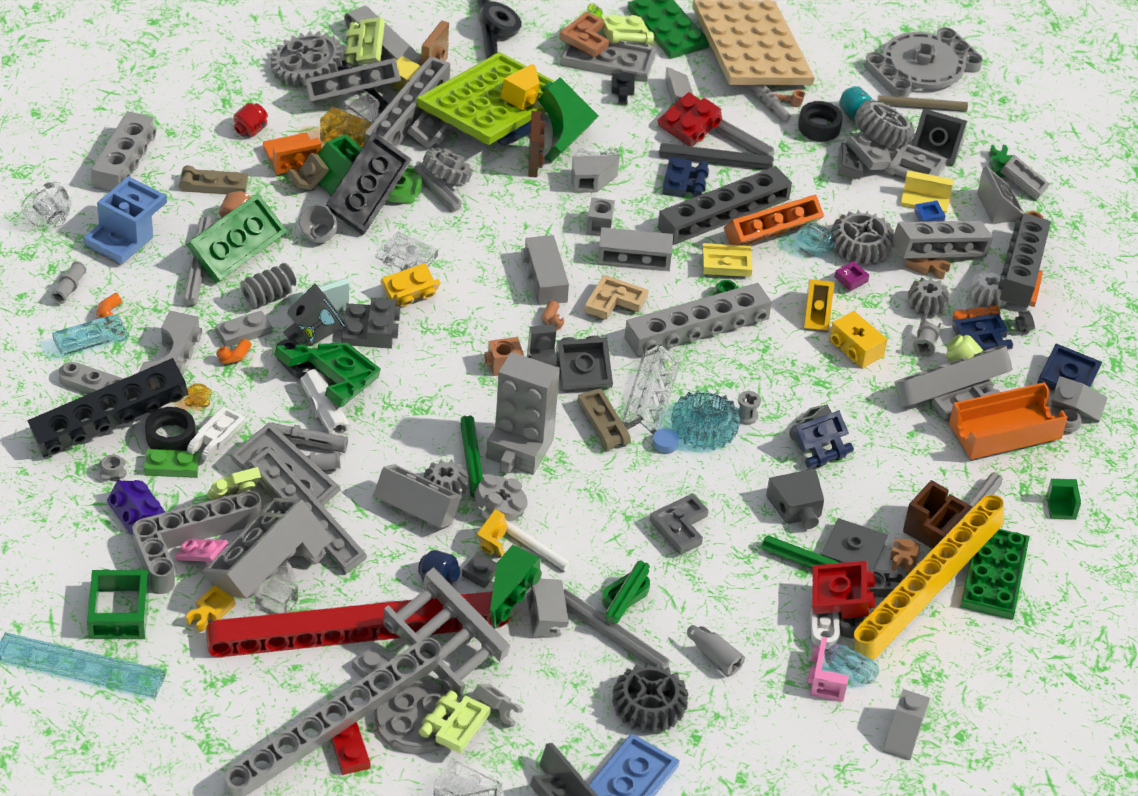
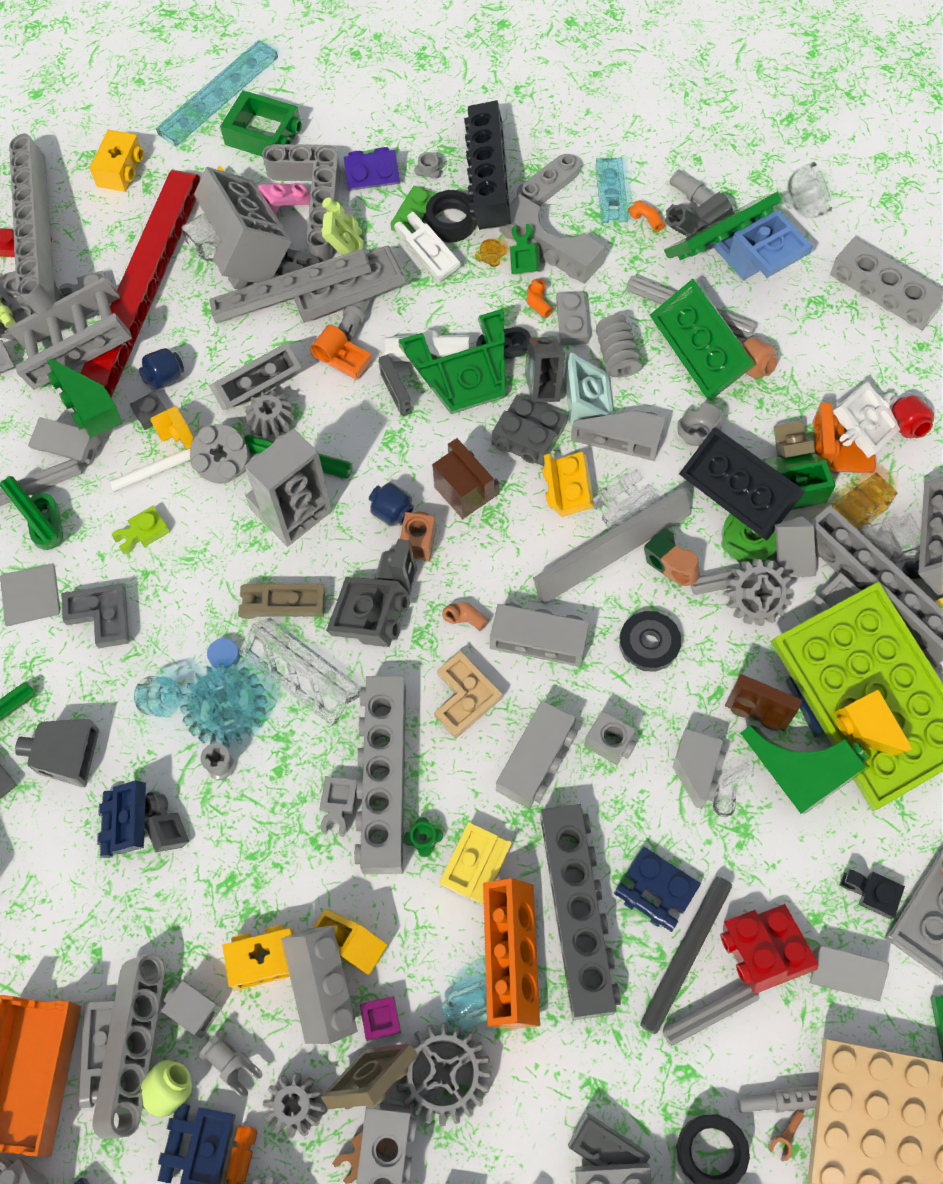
camera: 120 degrees right, 20 degrees up
dark tan plate [179,165,248,195] -> none
light grey pin [271,422,348,453] -> none
none -> light grey sticker [0,564,60,626]
none -> yellow brick [89,129,144,192]
none -> lime plate [112,506,170,554]
none -> clear light blue head [134,676,182,717]
none -> light grey brick [161,980,222,1038]
none -> light grey brick [281,926,358,1044]
none -> orange plate [310,324,373,380]
none -> light grey plate [320,776,357,837]
none -> dark tan plate [321,1043,418,1109]
none -> dark blue head [369,482,414,527]
none -> dark grey tile [378,354,412,416]
none -> reddish brown plate [432,438,500,520]
none -> green plate [510,224,541,275]
none -> light grey tile [533,488,691,604]
none -> light grey slope [571,411,666,461]
none -> black tile [619,611,681,672]
none -> leg [644,528,700,586]
none -> green tile [664,191,781,260]
none -> dark grey piece [665,192,733,237]
none -> light grey slope [775,516,816,577]
none -> white plate [833,382,900,458]

